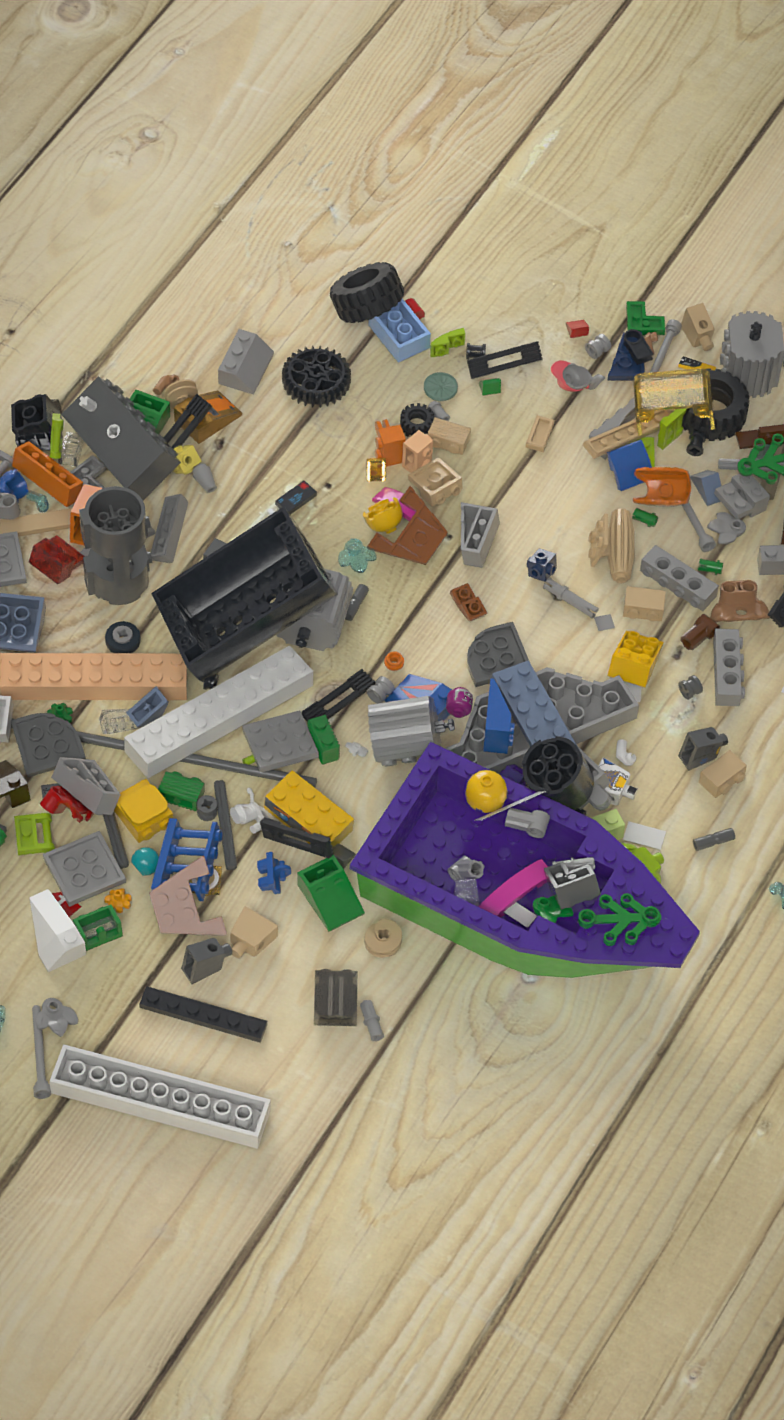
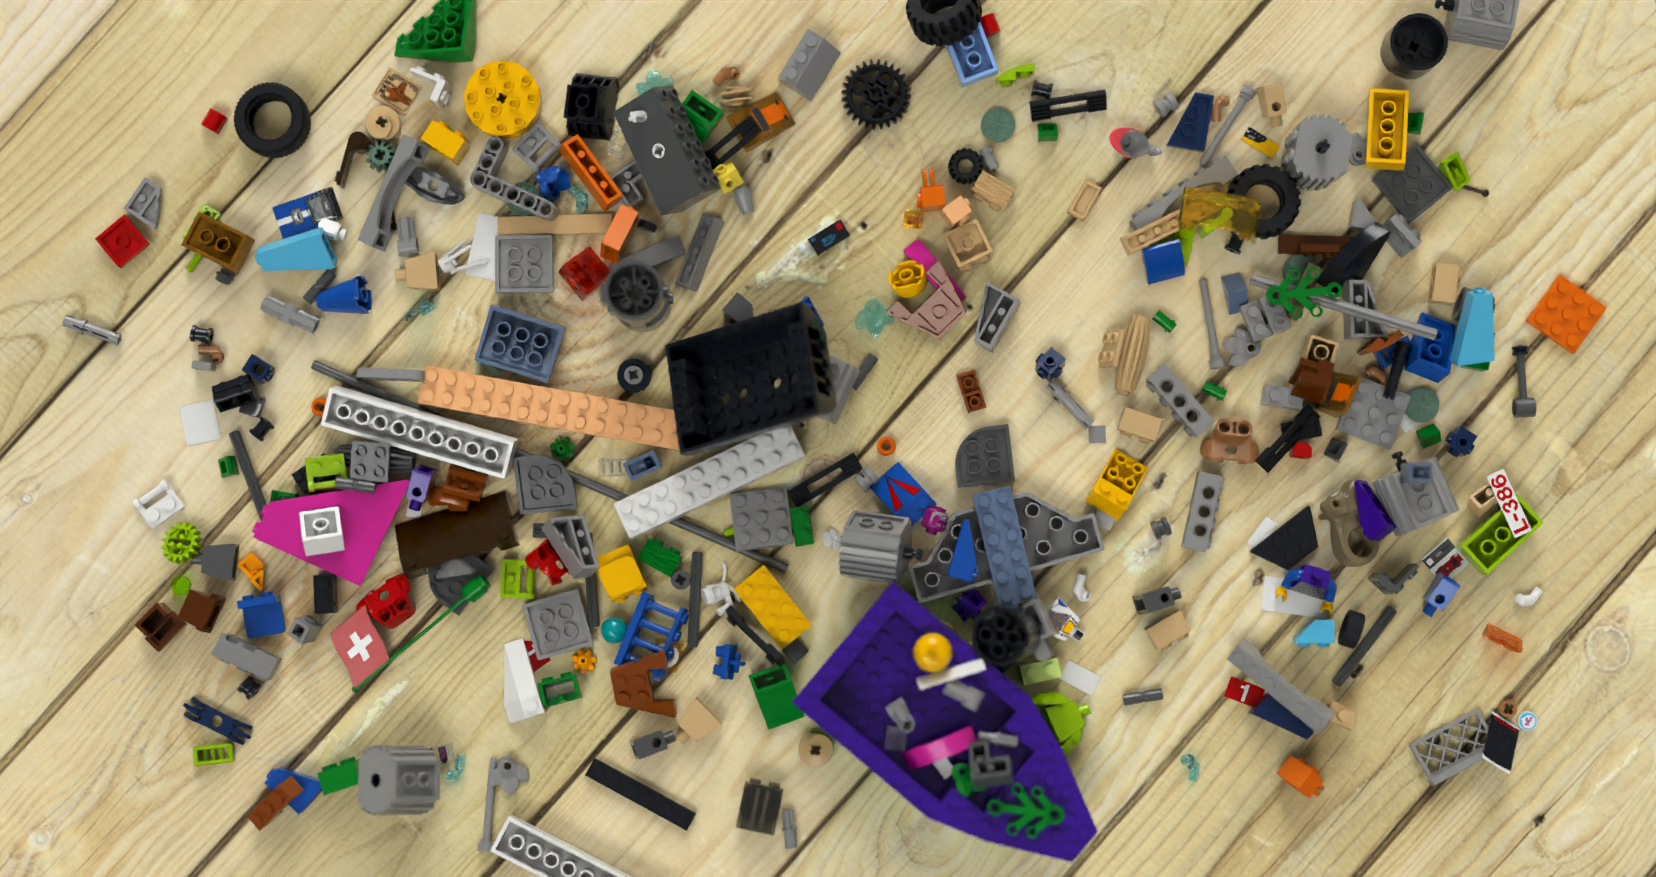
camera: 15 degrees right, 30 degrees up
lime plate [50,413,64,459] -> none
red slope [566,319,589,338] -> none
black piece [623,329,654,365] -> none
green plate [626,301,665,335] -> none
orange animal [633,467,691,506] -> none
reddish brown piece [680,614,720,650] -> none

